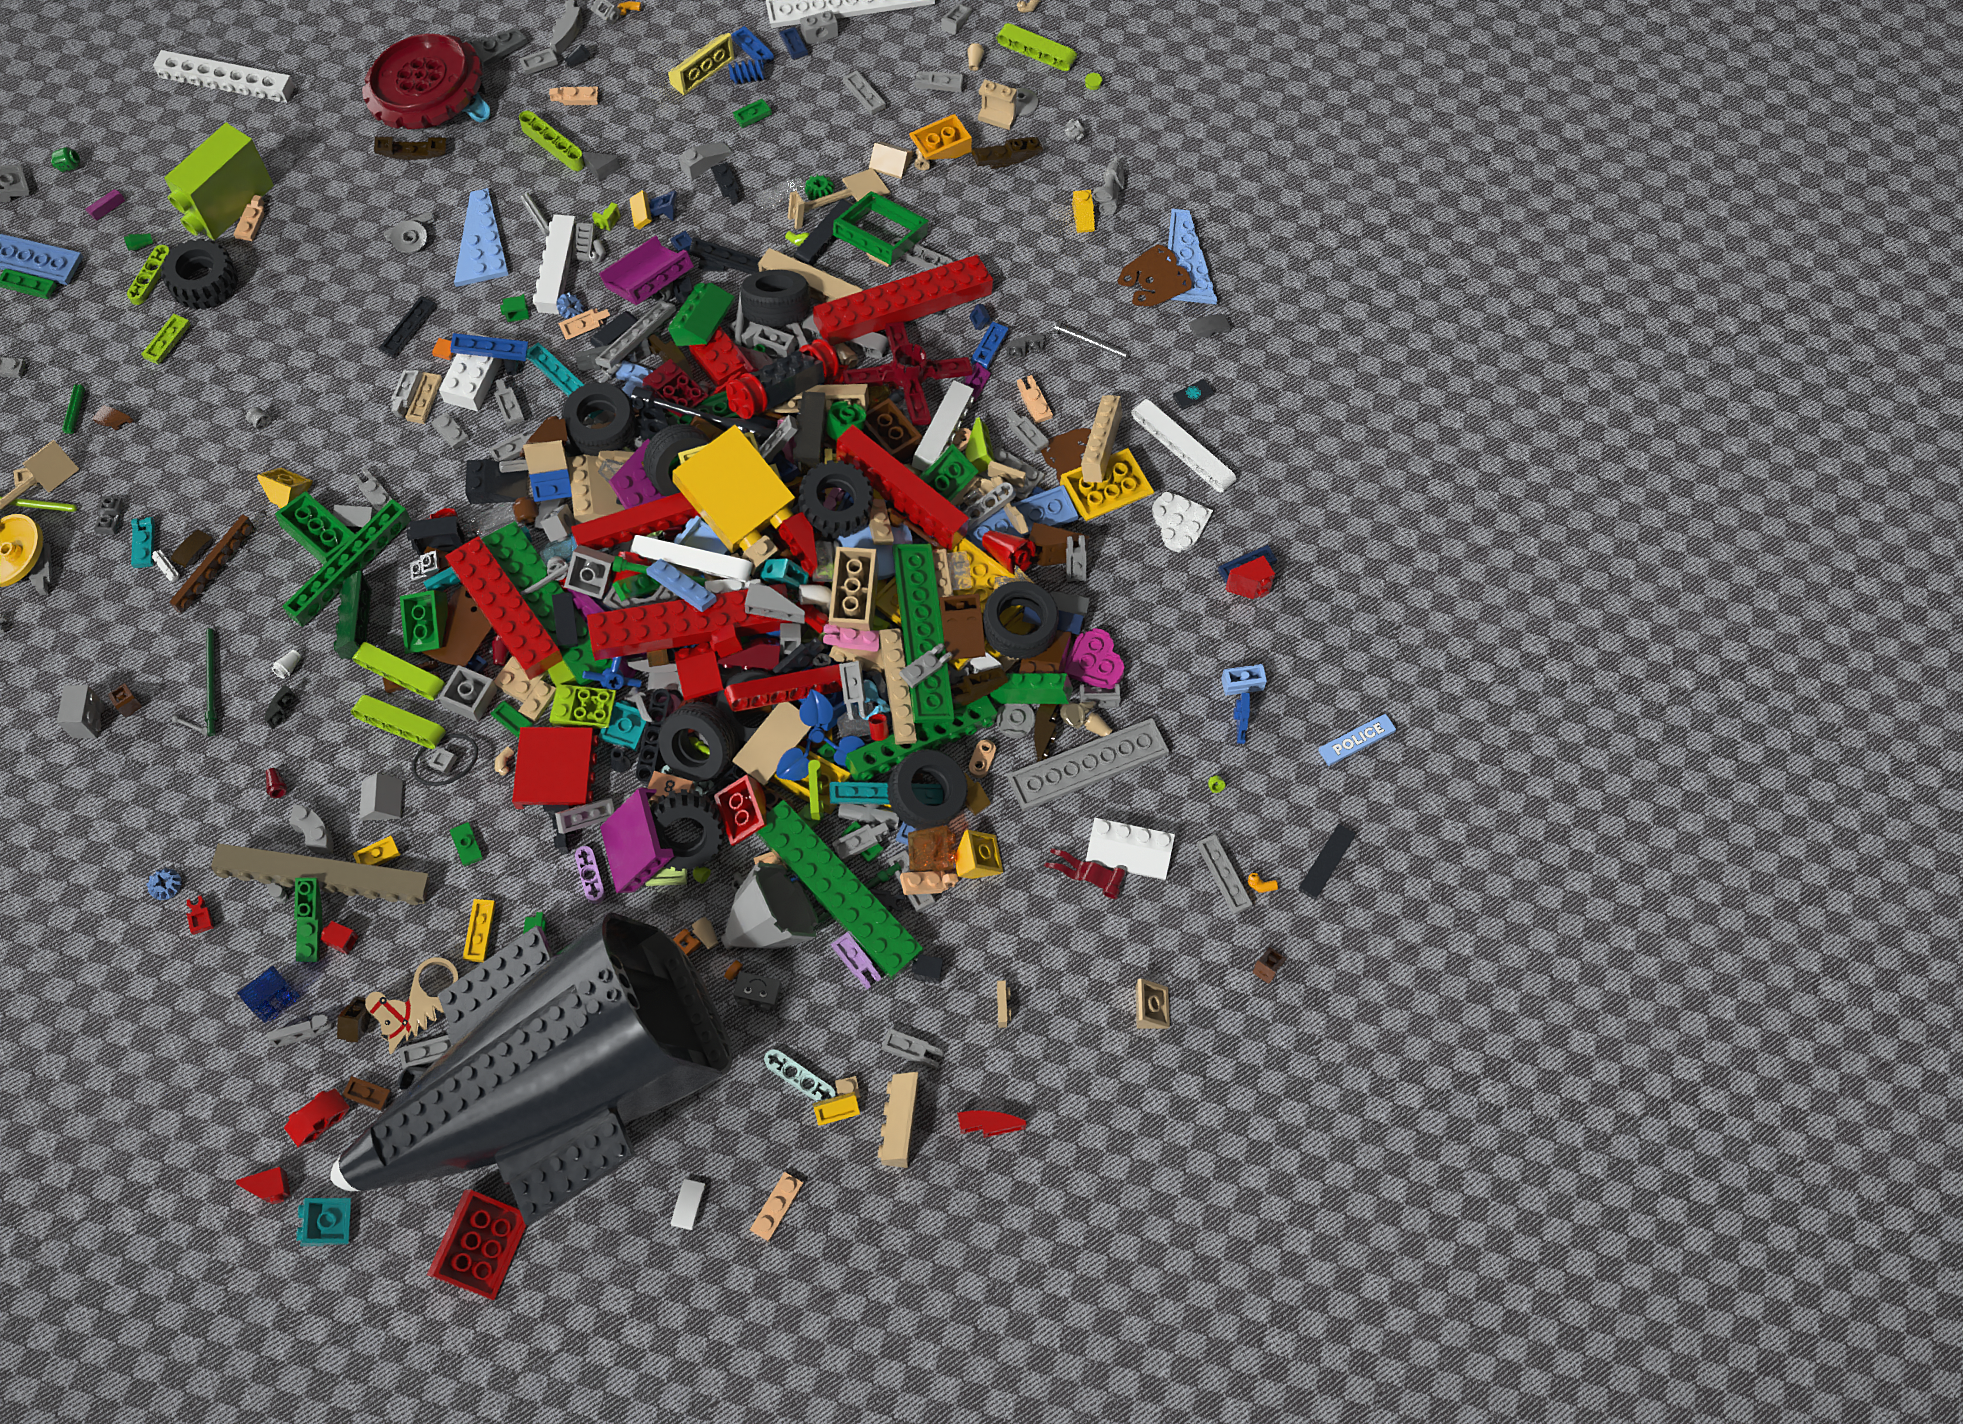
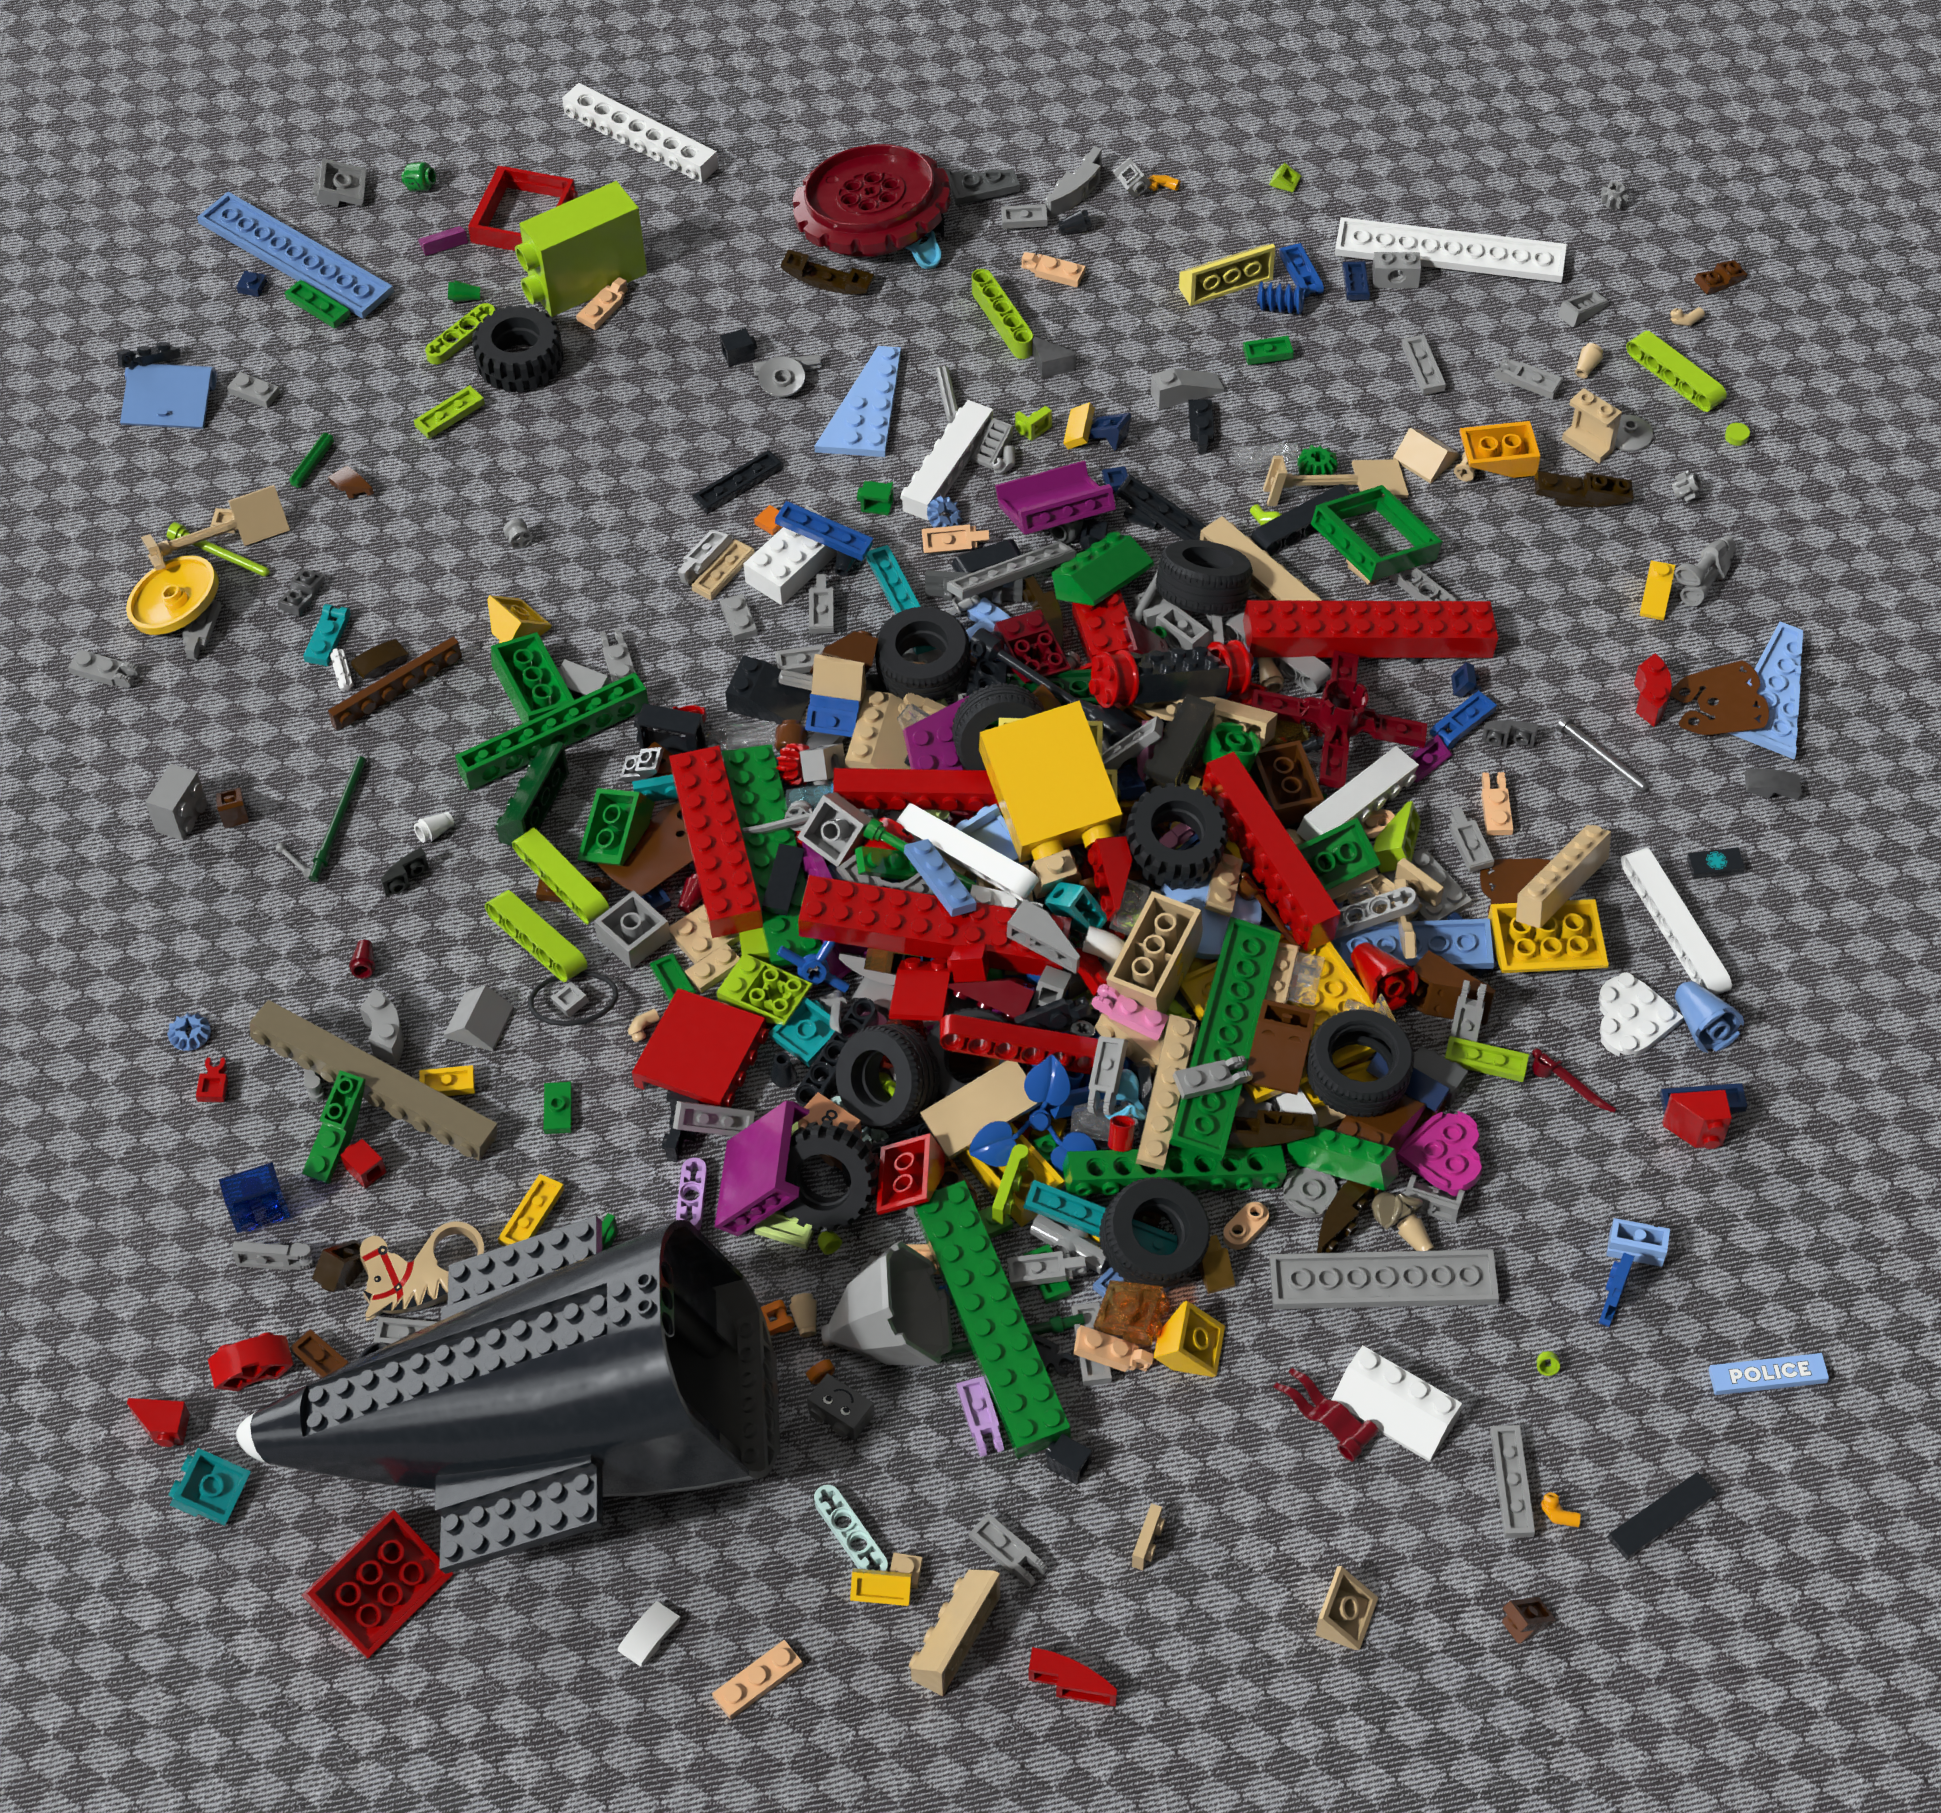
camera: 25 degrees right, 10 degrees down
none -> red window [468,165,578,251]
none -> black brick [720,328,757,367]
none -> red gear [776,743,809,786]
none -> lime plate [1445,1036,1529,1082]
none -> dark red sword [1532,1048,1616,1113]
none -> red brick [1634,653,1672,727]
none -> medium blue cone [1675,981,1744,1053]

